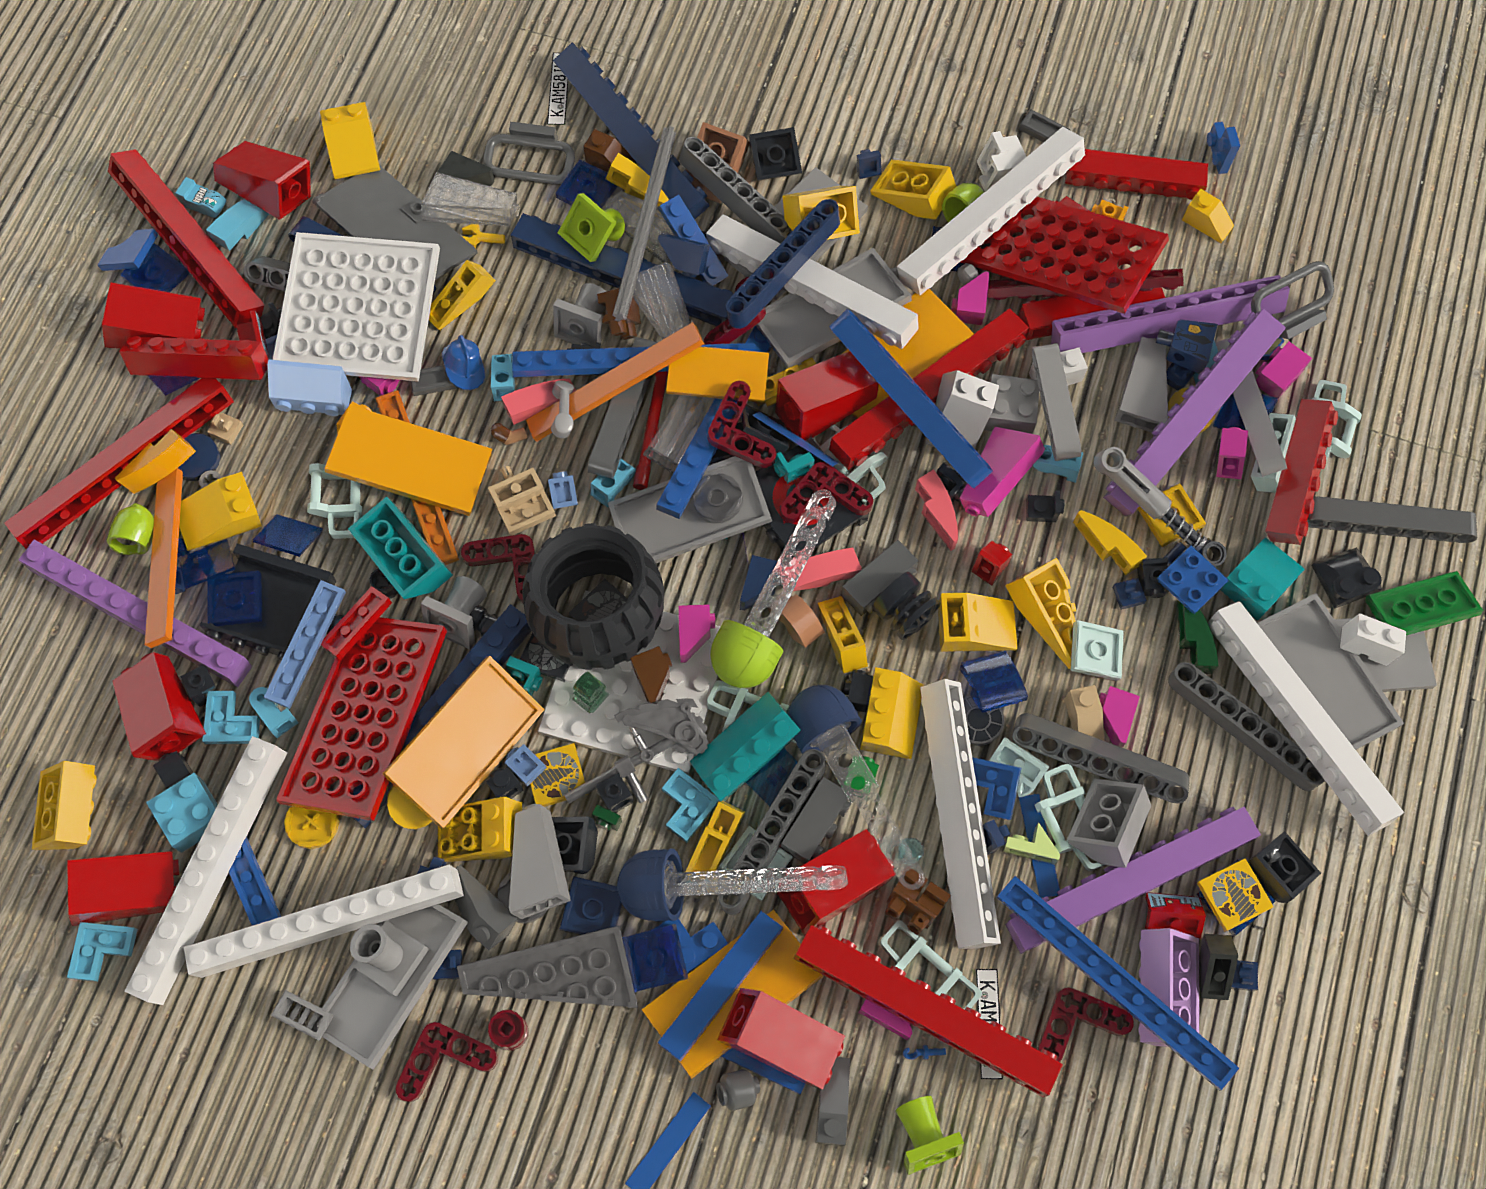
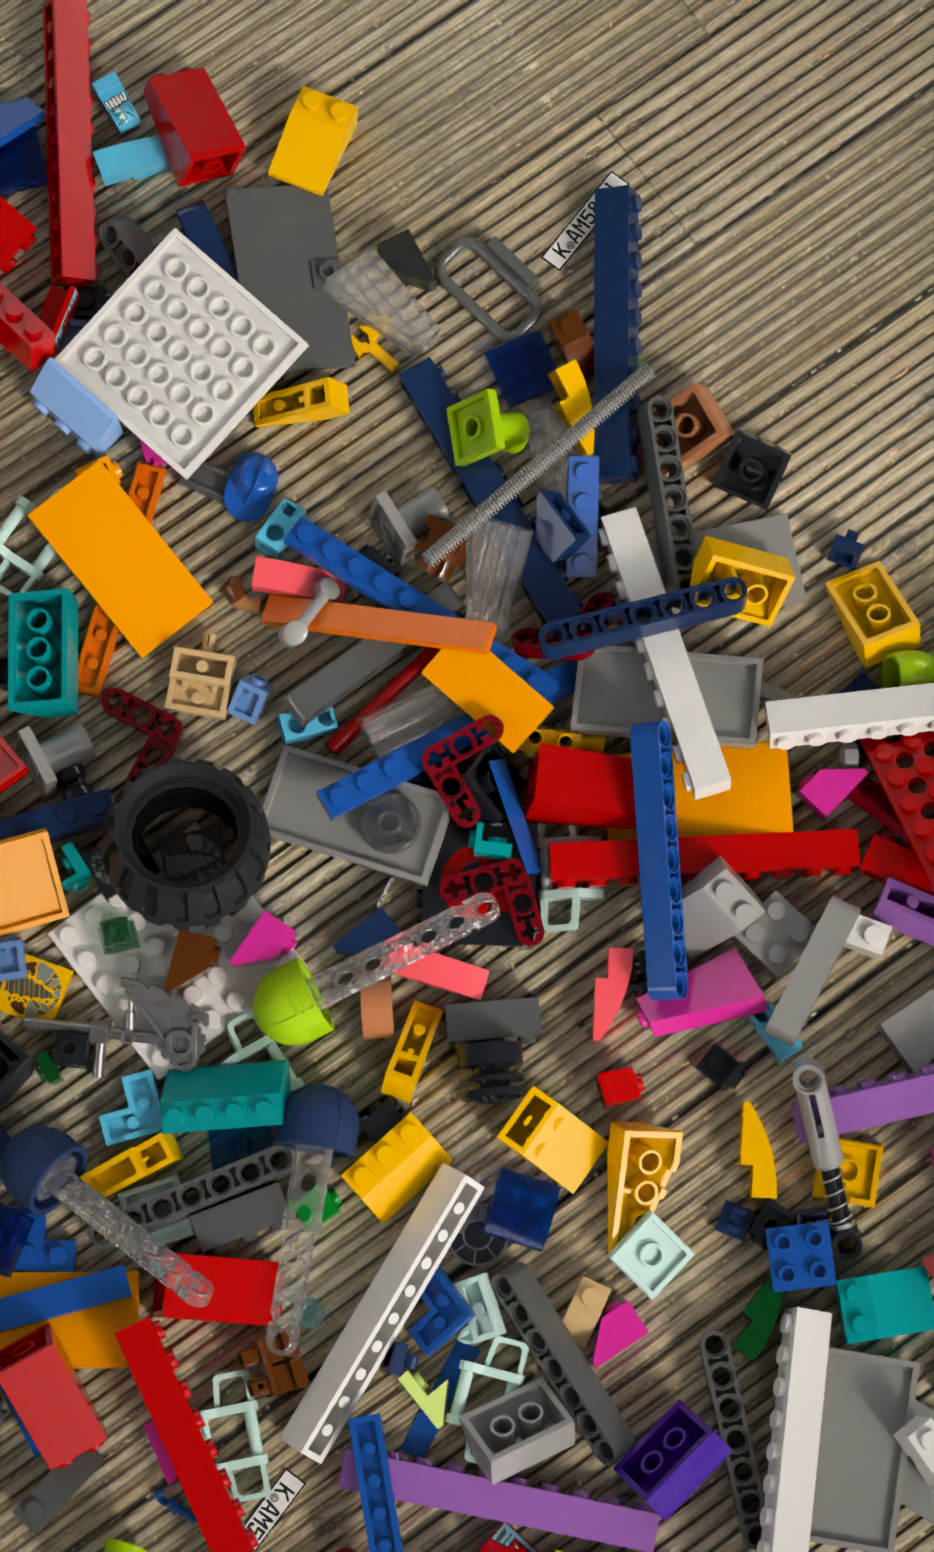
camera: 40 degrees right, 10 degrees up
none -> dark purple brick [613,1400,732,1521]

